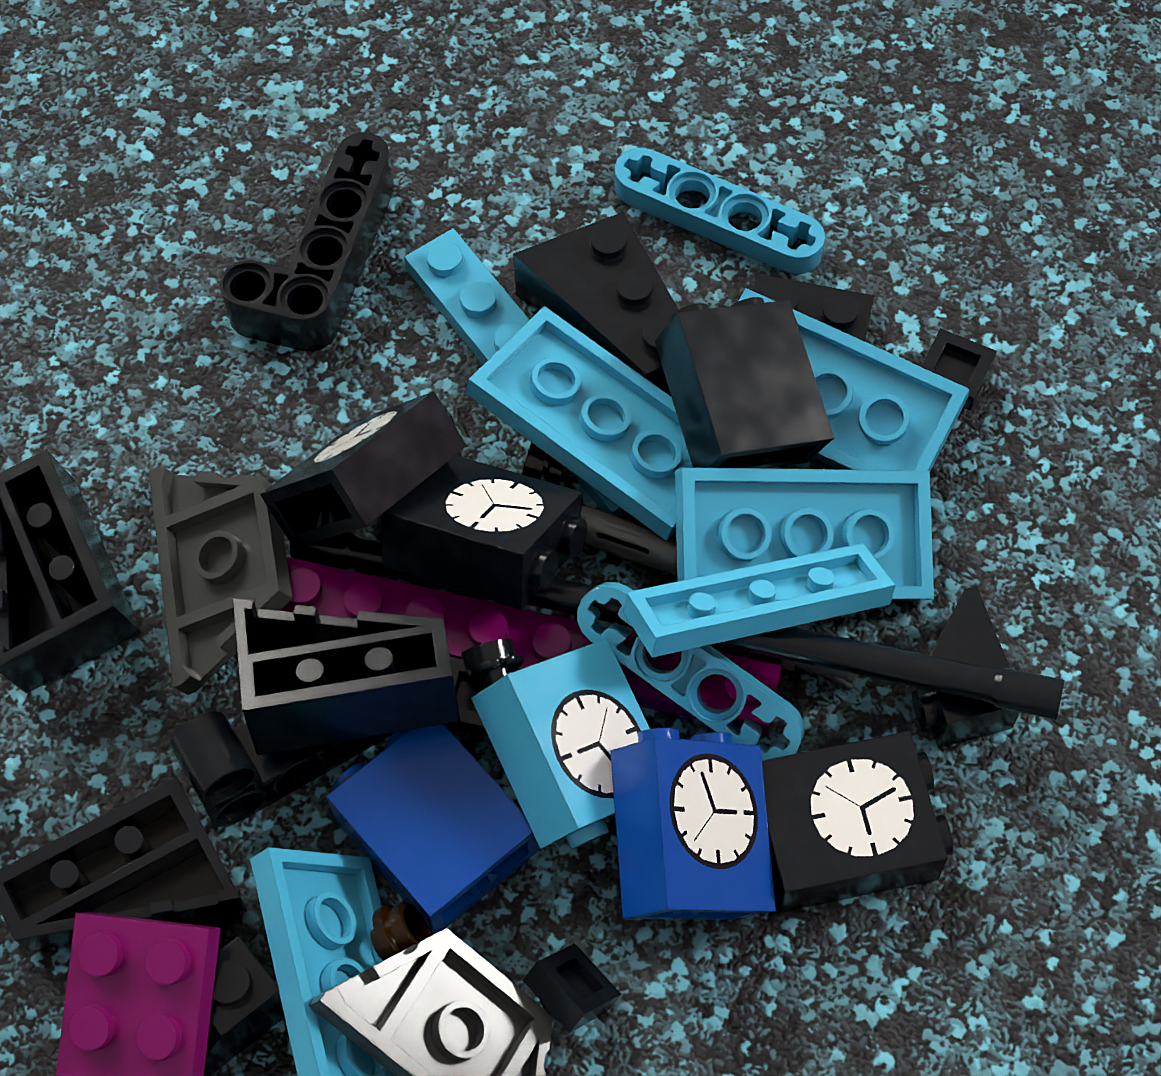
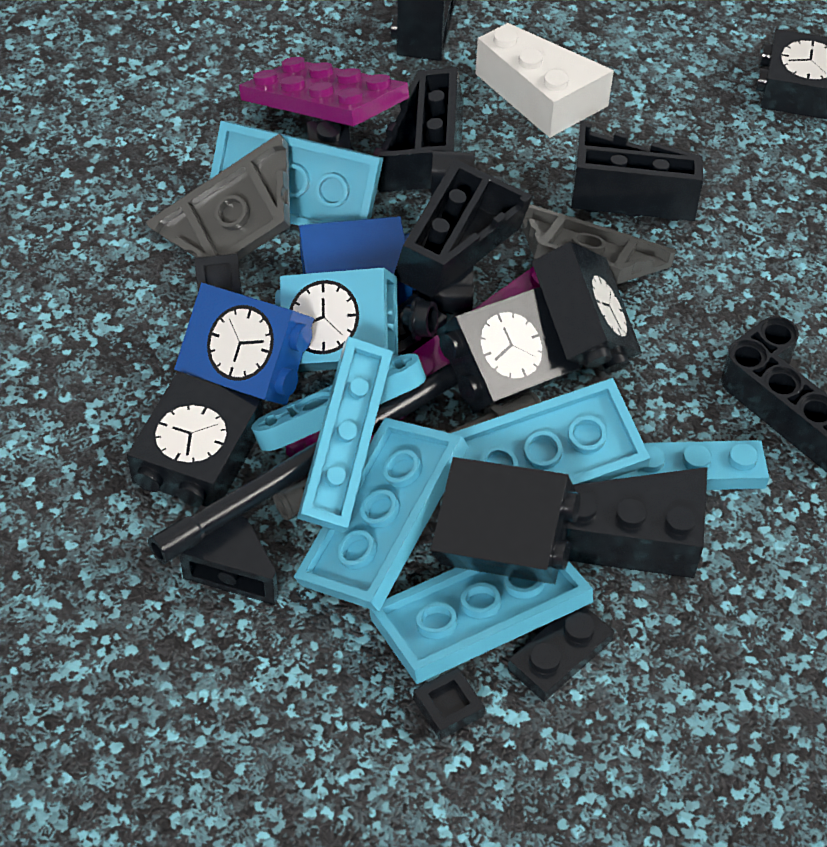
camera: 120 degrees right, 10 degrees down
dark brown plate [370,902,432,961] -> none
medium azure beam [614,148,825,274] -> none

